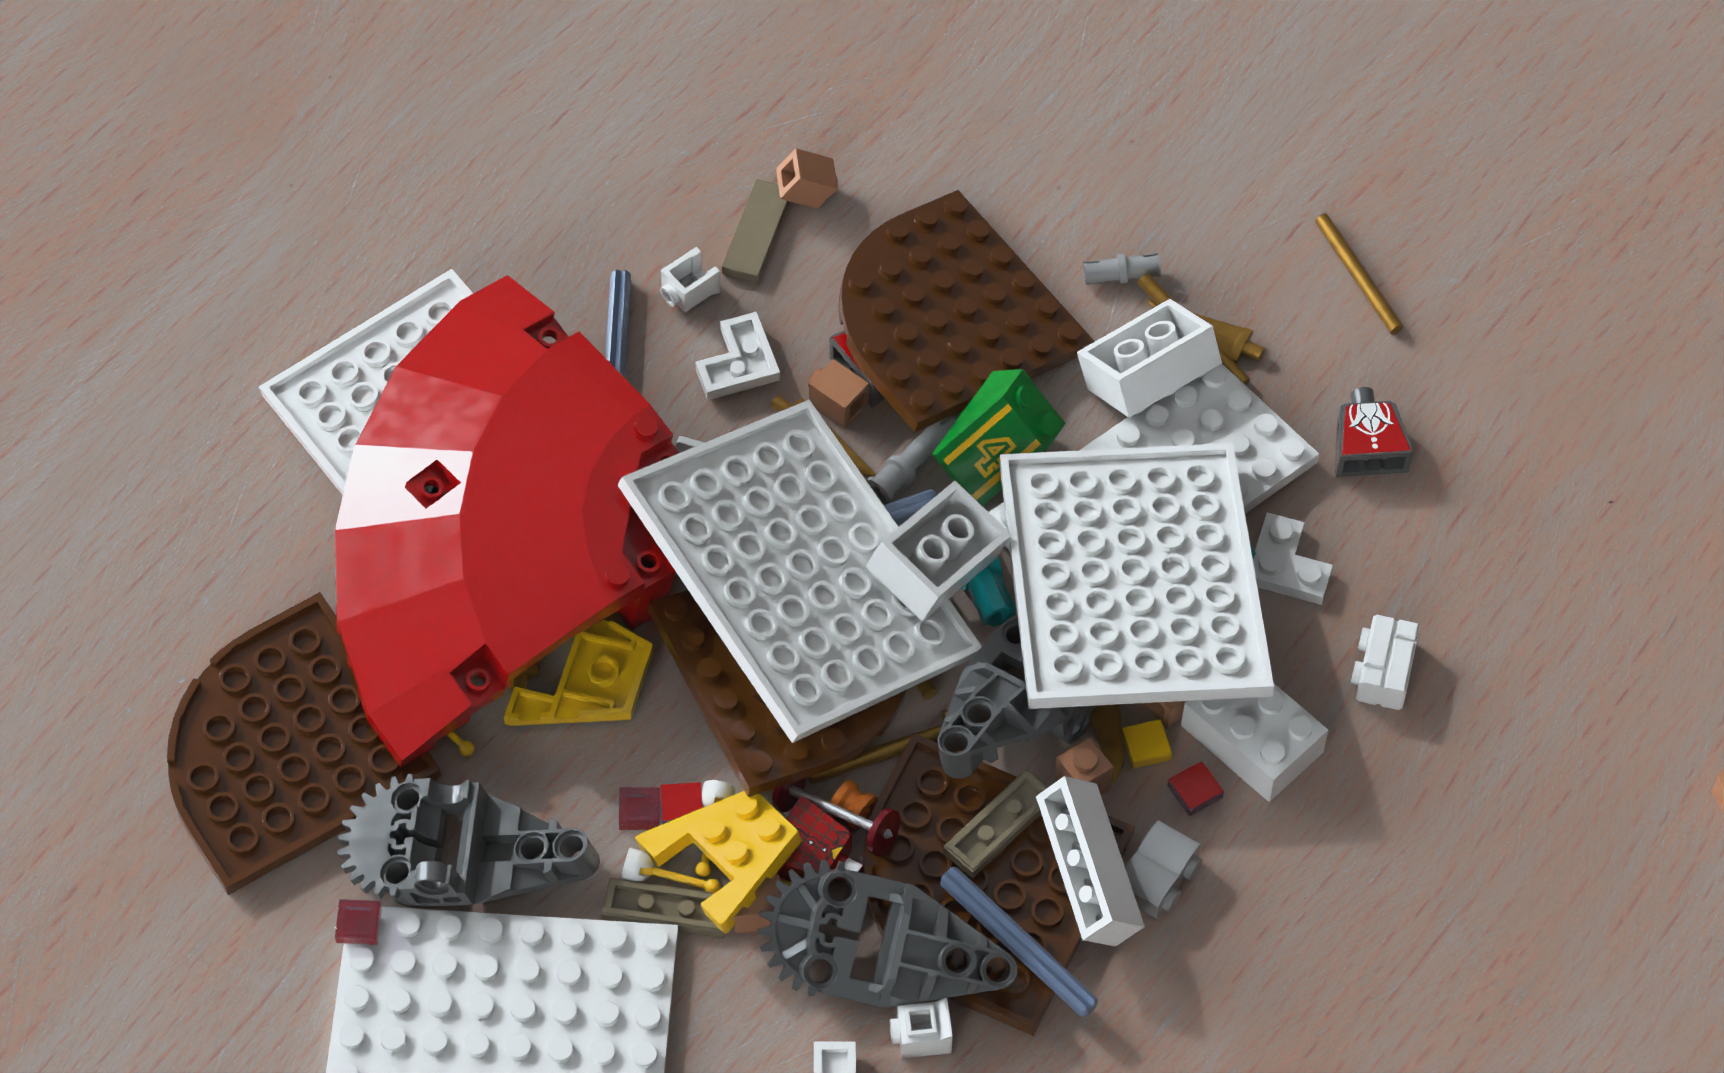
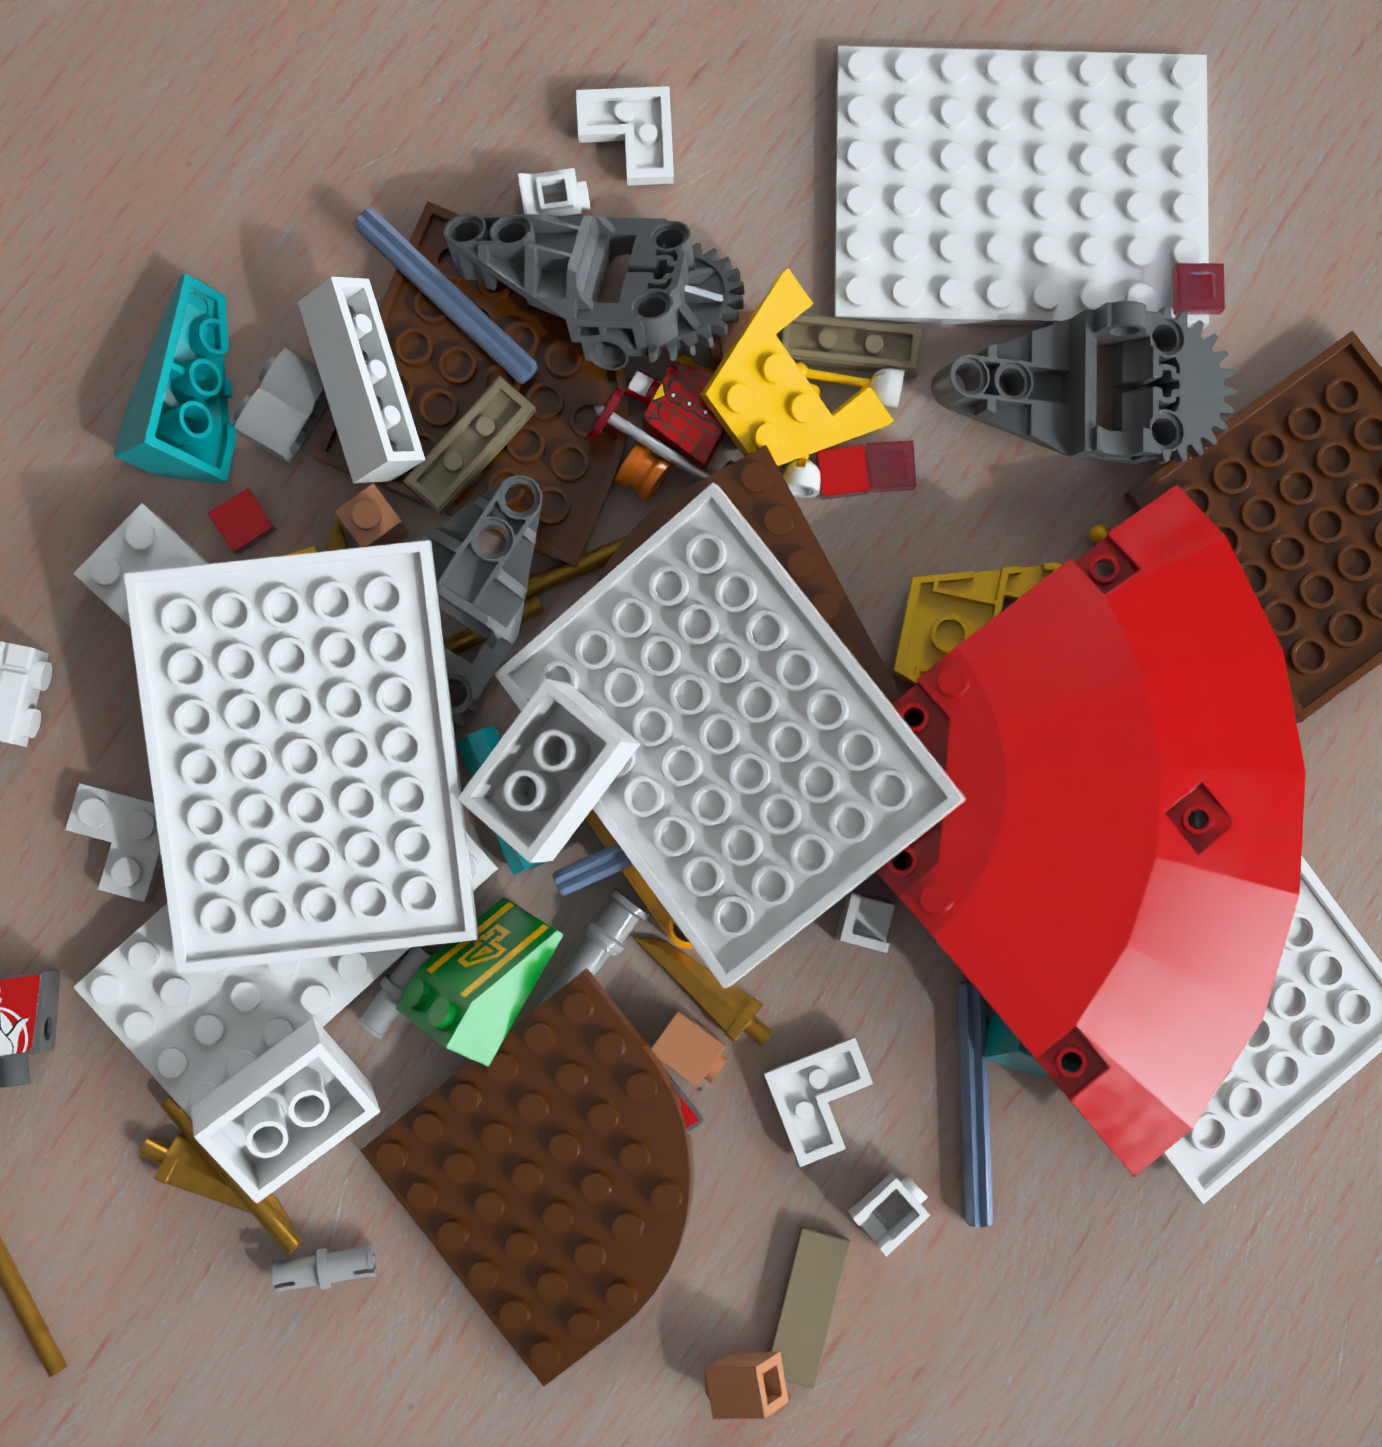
camera: 170 degrees right, 25 degrees up
none -> teal wedge [113,273,236,484]
none -> light grey pin [357,946,435,1039]

